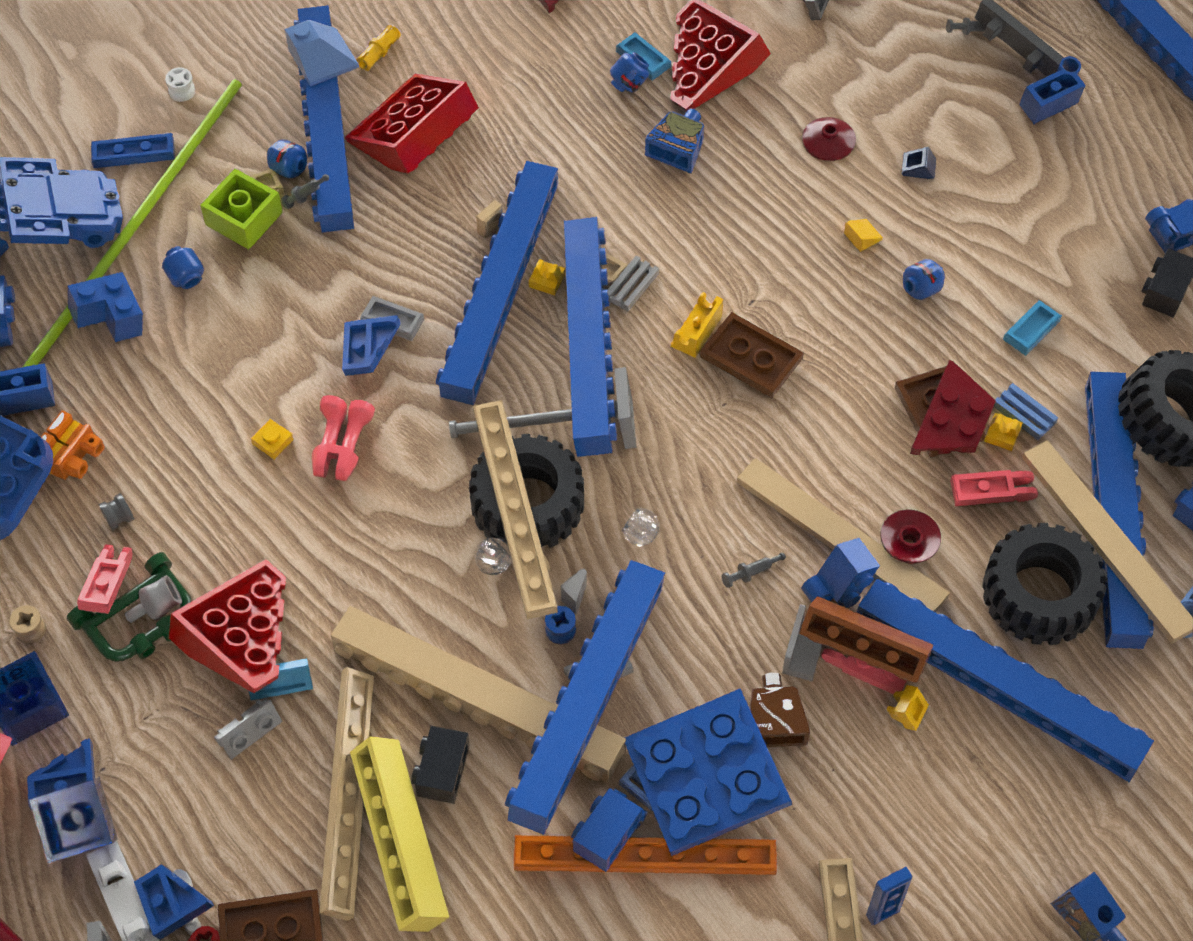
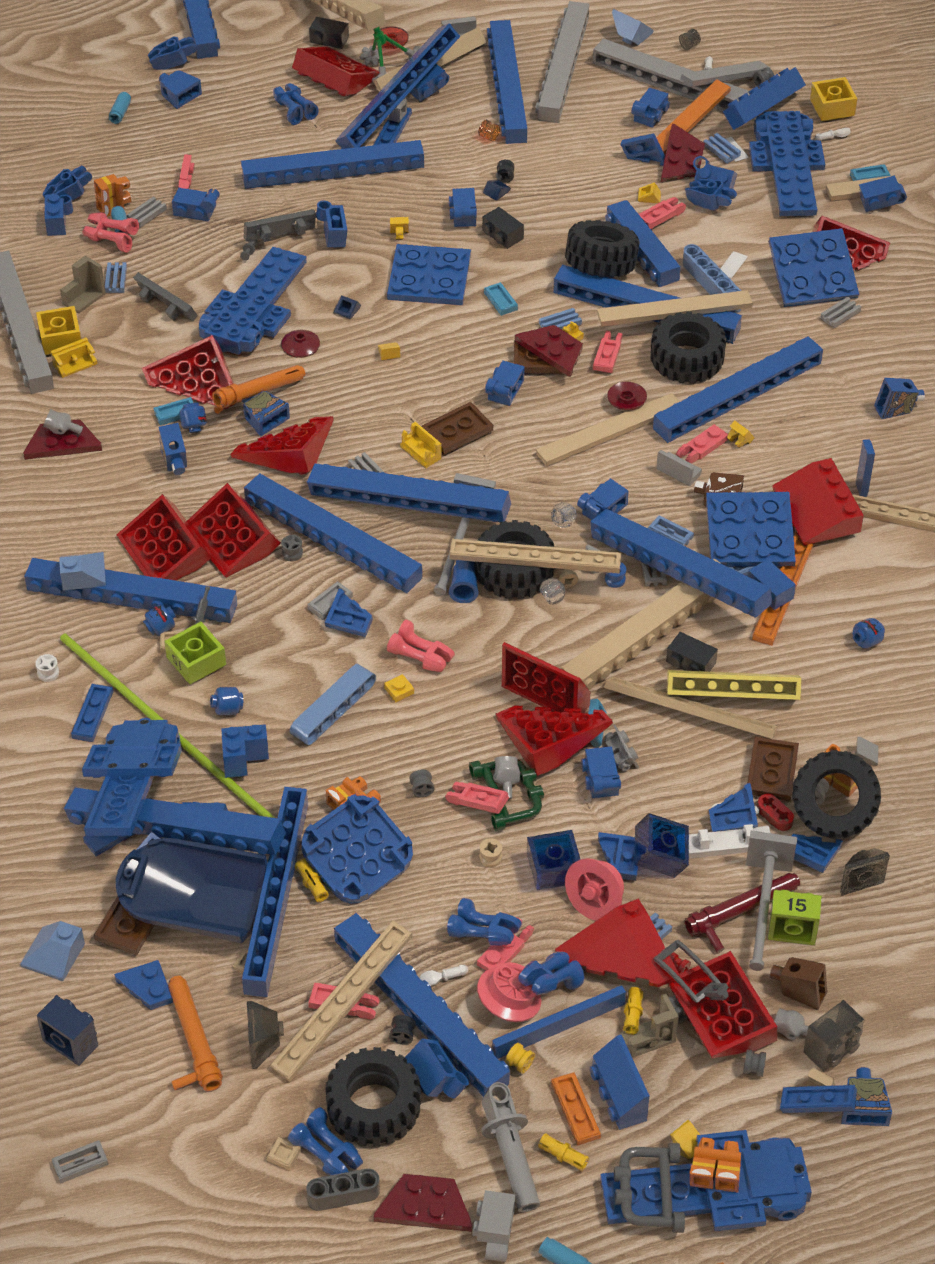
camera: 70 degrees left, 10 degrees down
yellow pin [356,25,401,71] -> none
tan tile [476,200,502,238] -> none
yellow tile [529,259,565,296] -> none
dark grey piece [721,553,786,588] -> none
dark orange brick [799,596,934,684] -> none
blue hinge [801,538,880,608] -> none
blue head [902,259,945,300] -> none
none -> blue torso [158,423,187,475]
none -> red slope [187,483,281,578]
none -> blue piece [199,247,307,355]
none -> orange cylinder [212,365,306,414]
none -> red slope [230,416,334,475]
none -> dark grey wheel [281,535,303,561]
none -> medium blue beam [290,664,376,745]
none -> blue piece [387,244,471,305]
none -> yellow tile [390,217,409,240]
none -> blue plant [449,560,479,603]
none -> blue hinge [485,360,525,406]
none -> red slope [501,642,591,713]
none -> blue hinge [577,478,629,520]
none -> blue hinge [581,746,621,798]
none -> medium blue tile [648,515,694,546]
none -> red slope [772,458,864,546]

